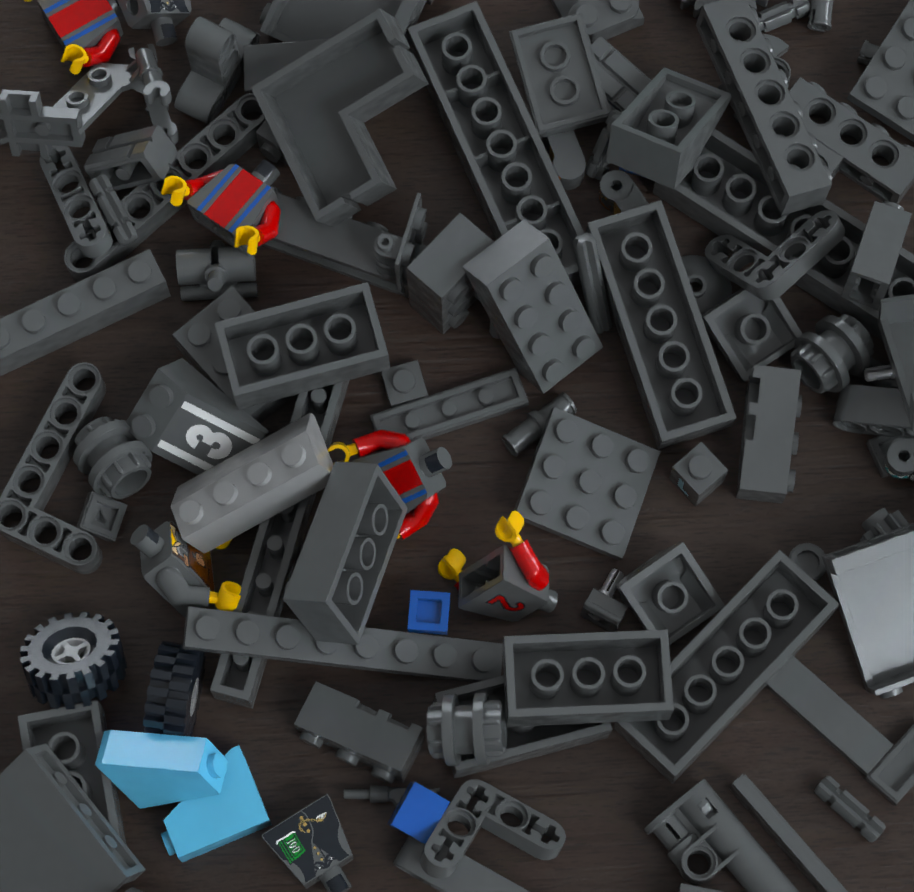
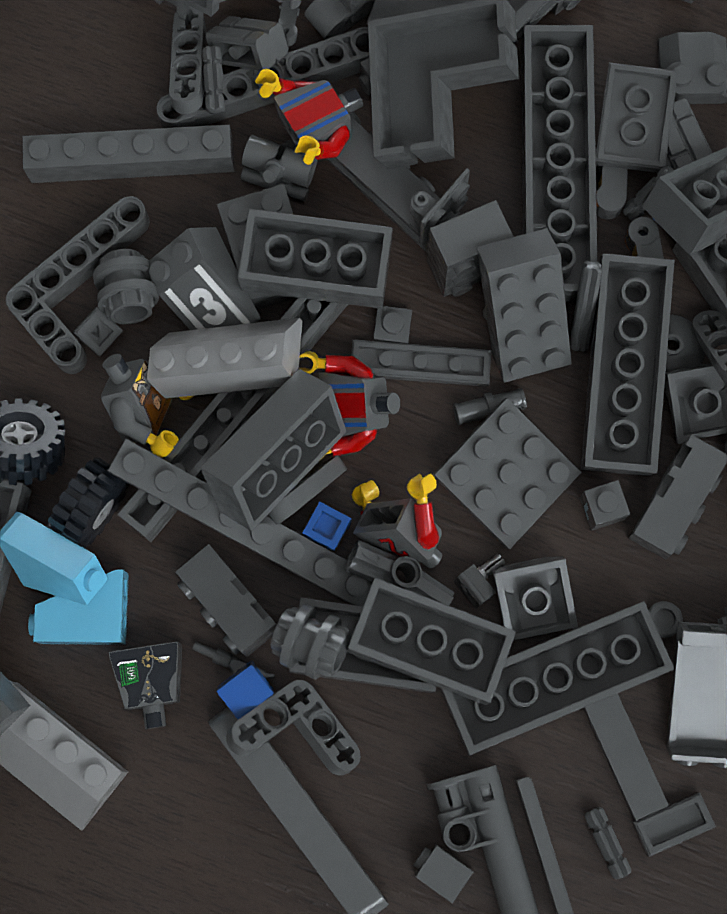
camera: 25 degrees right, 5 degrees up
none -> dark grey beam [269,455,348,525]
none -> dark grey piece [345,540,454,606]

